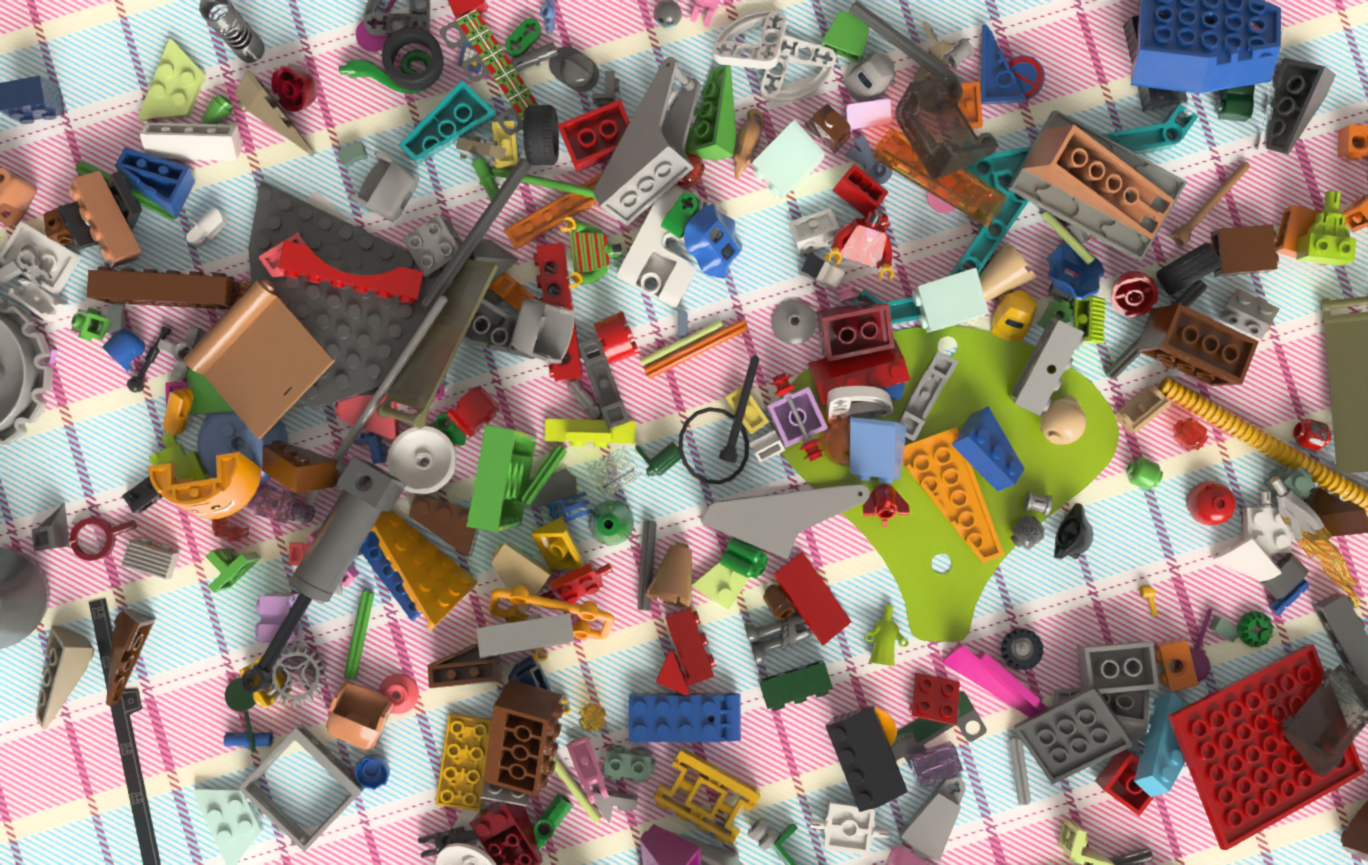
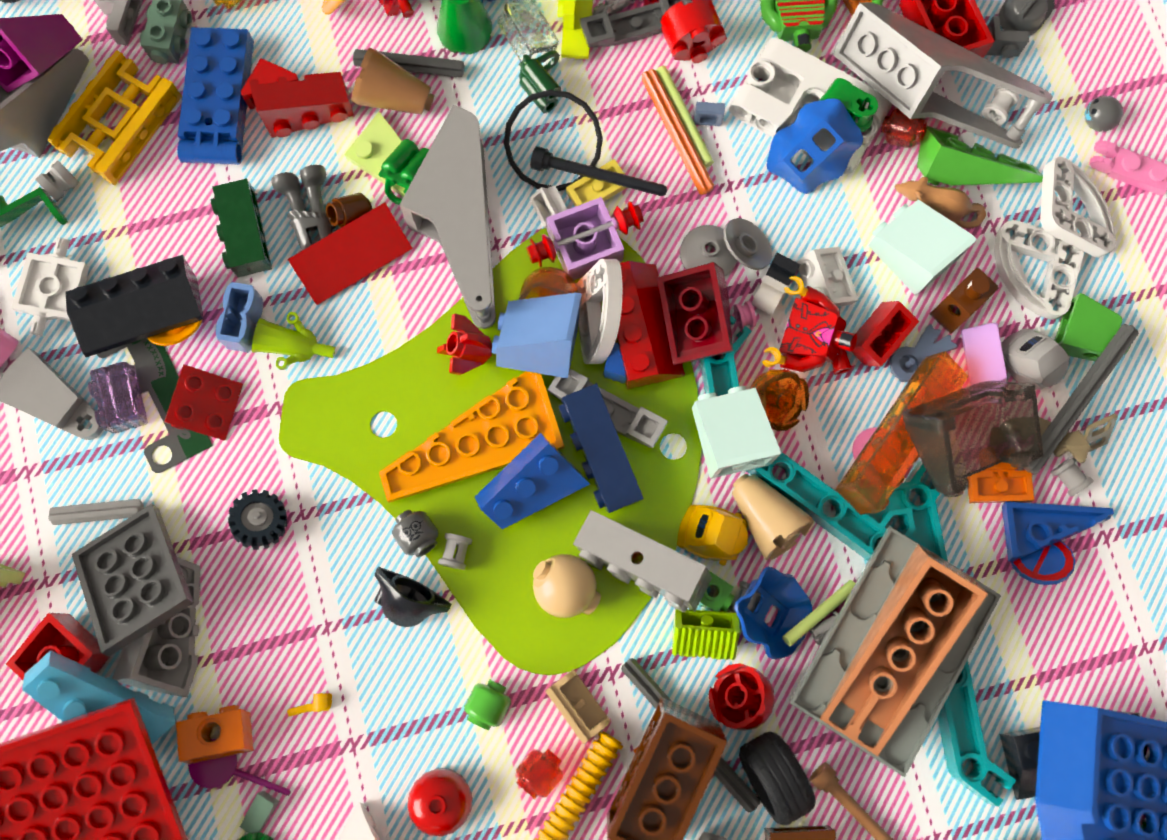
camera: 90 degrees right, 10 degrees down
dark pink wedge [943,642,1048,717] -> none
light grey brick [1077,641,1159,694] -> none
none -> medium blue brick [216,282,263,353]
none -> dark blue brick [558,383,644,513]
none -> light grey dish [724,218,772,270]
none -> clear orange cylinder [750,369,810,431]

